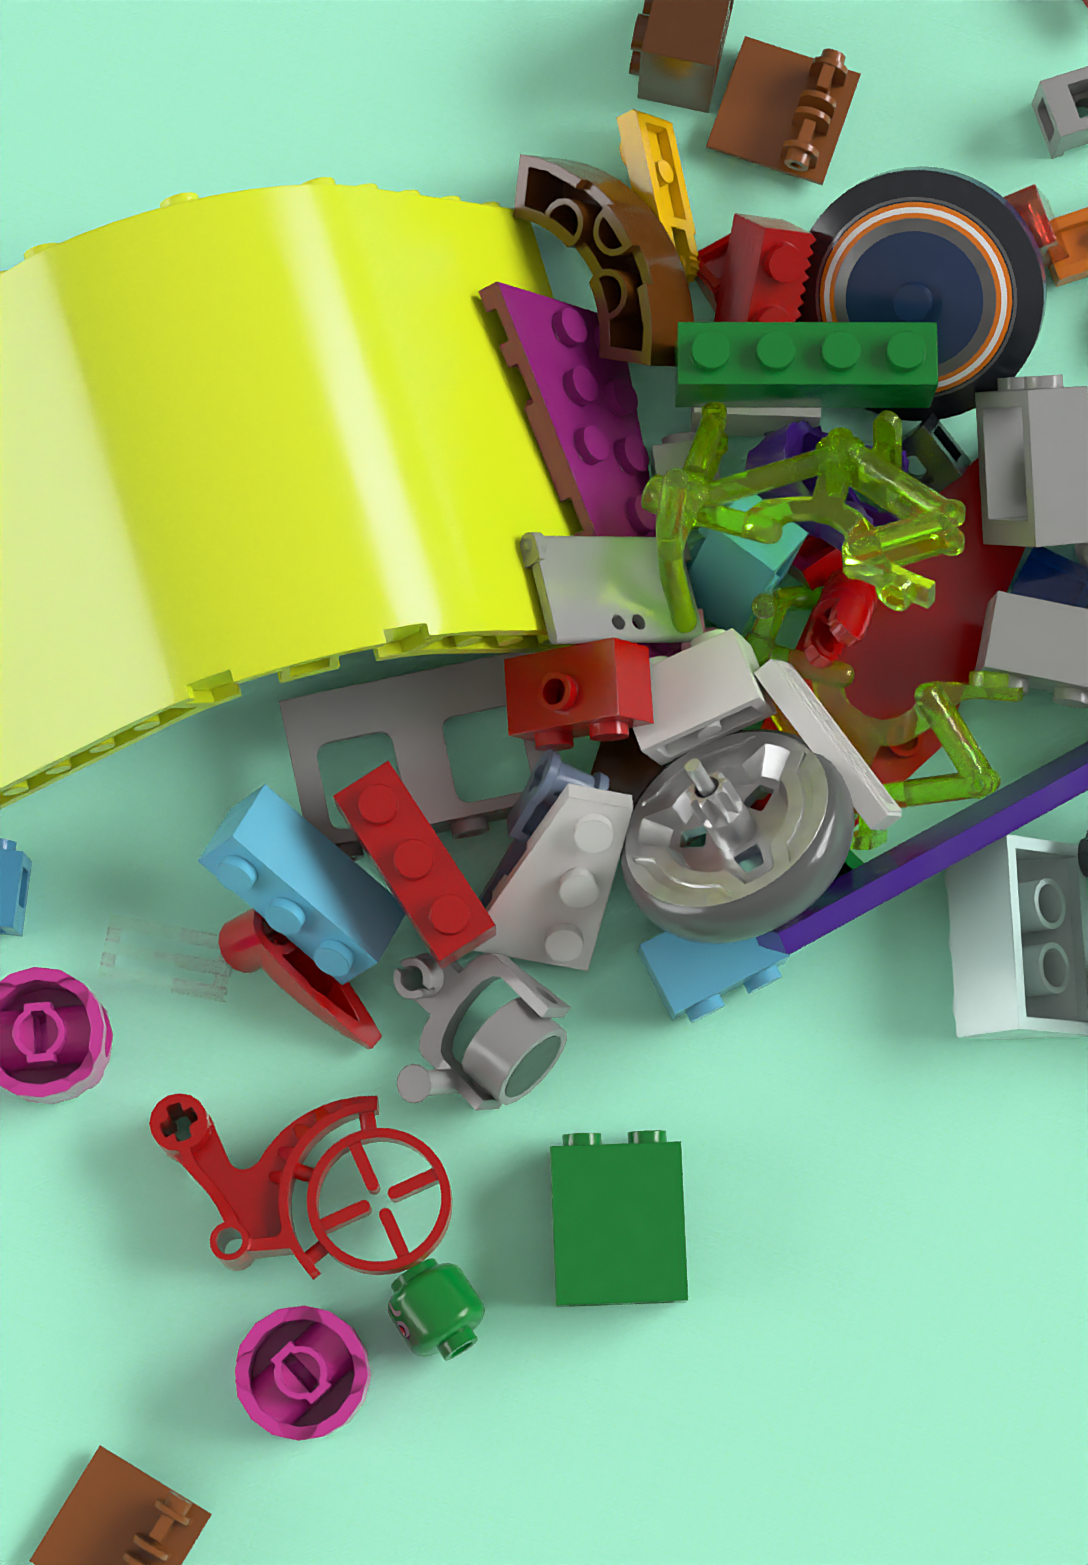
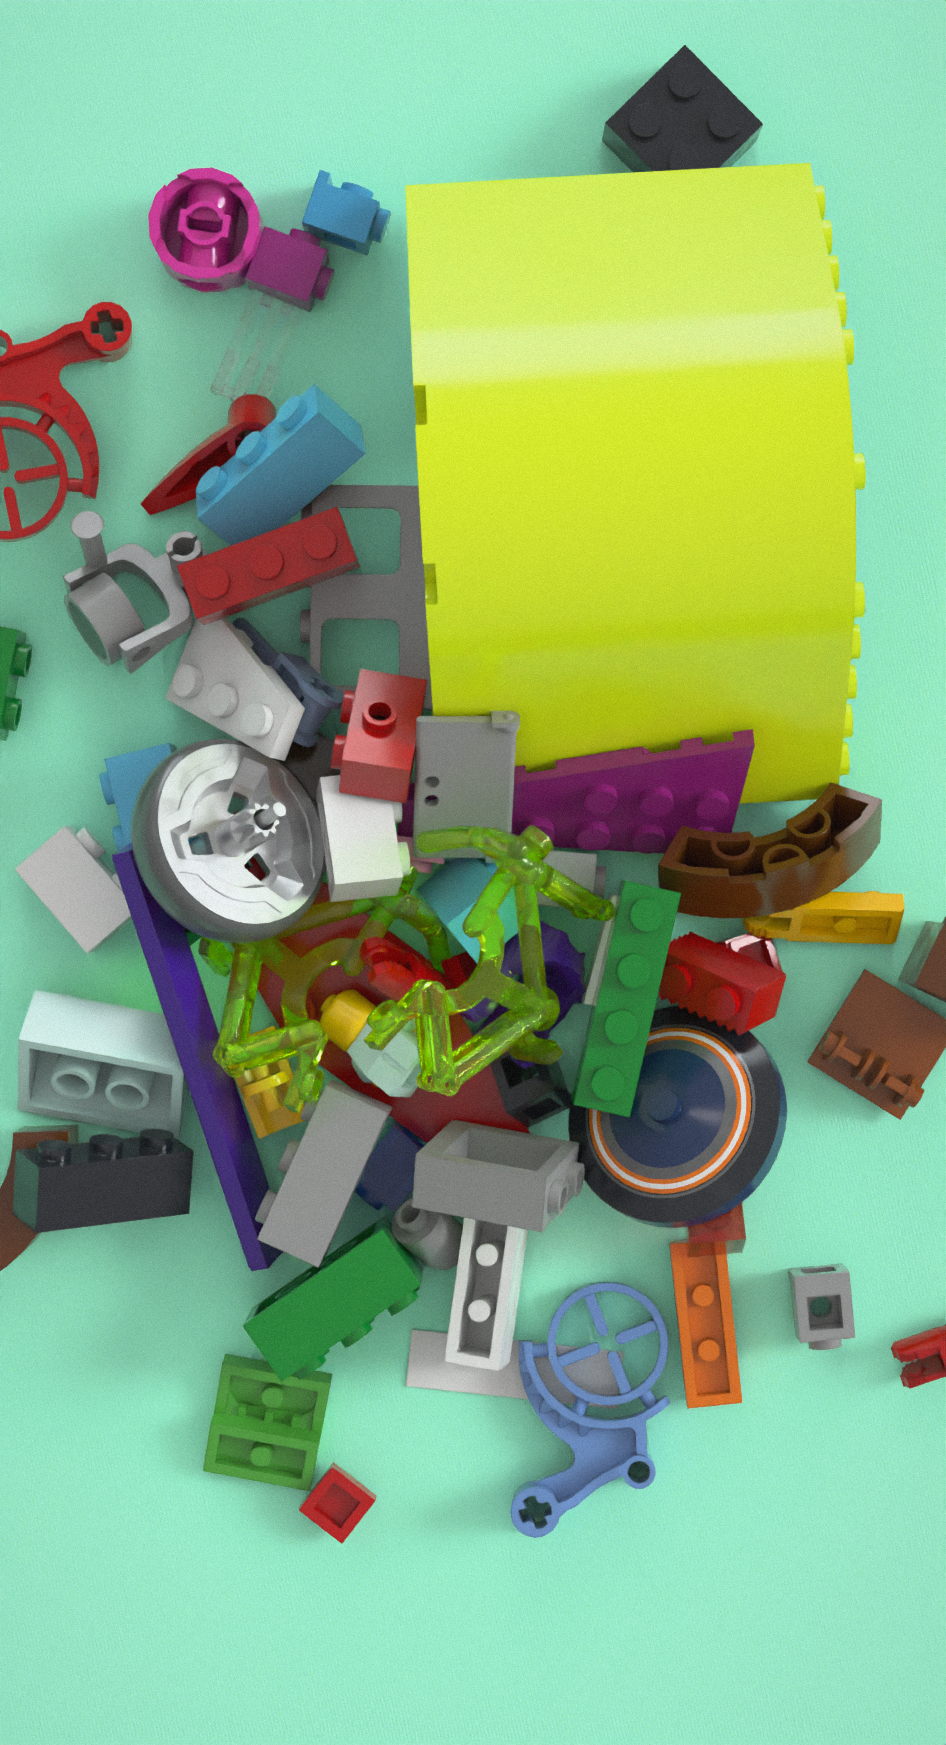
camera: 100 degrees right, 10 degrees up
white tile [754,659,903,830] -> none
none -> white brick [15,826,132,953]
none -> yellow hips [223,1025,306,1139]
none -> magenta brick [245,226,335,312]
none -> light aqua piece [319,989,442,1098]

